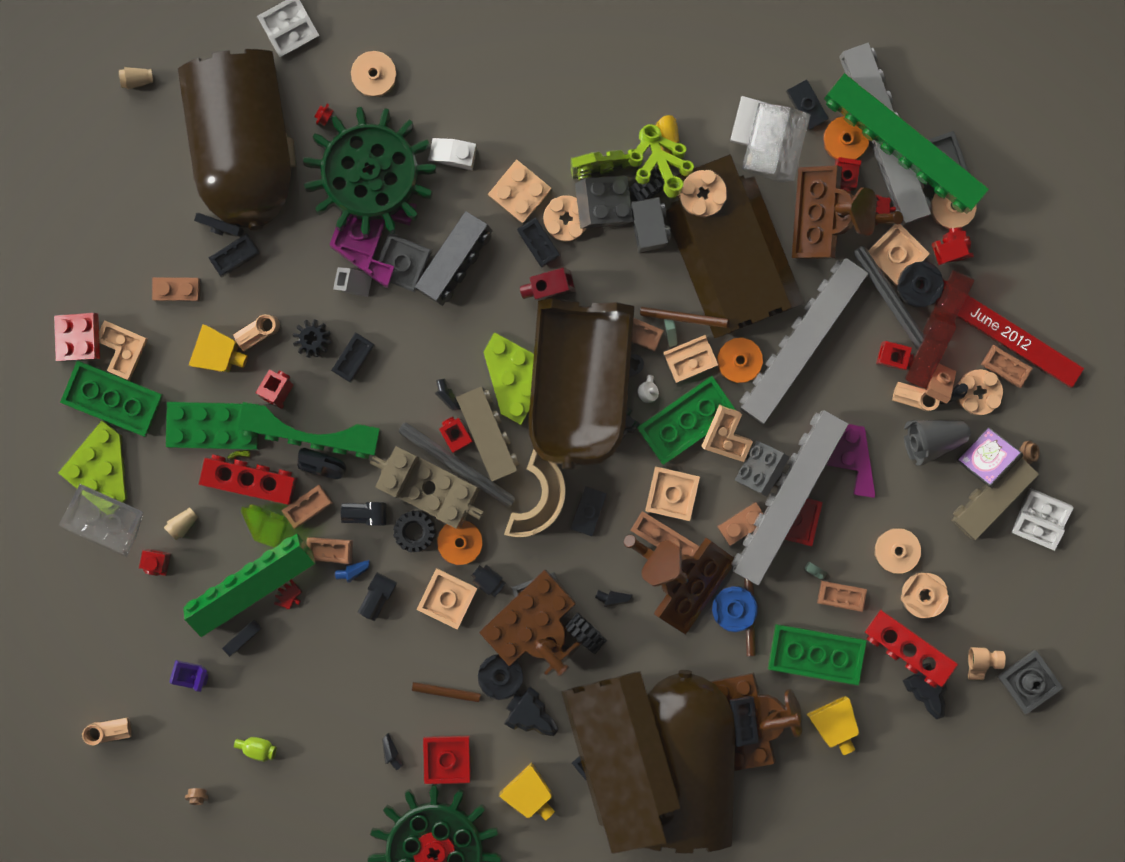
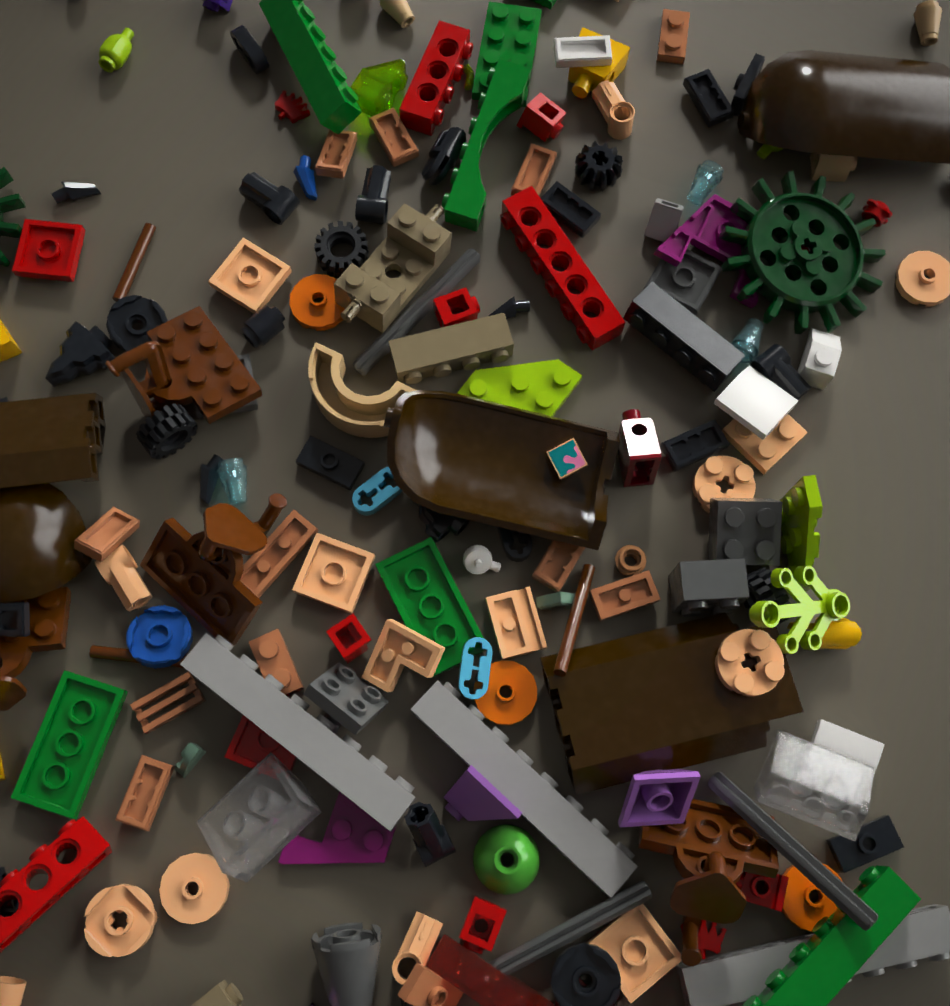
camera: 95 degrees right, 15 degrees down
none -> nougat tile [74,507,140,562]
none -> light nougat piece [94,544,153,612]
none -> nougat tile [130,671,205,734]
none -> clear slope [197,752,321,882]
none -> clear light blue cone [217,458,248,505]
none -> red brick [326,613,372,664]
none -> medium azure beam [352,467,402,516]
none -> black piece [404,802,456,867]
none -> medium lavender slope [444,765,522,821]
none -> medium azure beam [458,637,492,699]
none -> bright green piece [473,824,540,895]
none -> red brick [500,186,625,351]
none -> nougat tile [511,143,557,197]
none -> tile [547,438,588,480]
none -> white tile [553,35,612,68]
none -> nougat plate [589,570,661,622]
none -> medium nougat plate [615,545,646,576]
none -> medium lavender slope [618,769,701,828]
none -> clear light blue cone [687,160,724,205]
none -> dark grey axle [708,772,879,931]
none -> white slope [714,365,798,440]
none -> clear light blue cone [731,318,764,363]
none -> black piece [750,344,811,400]

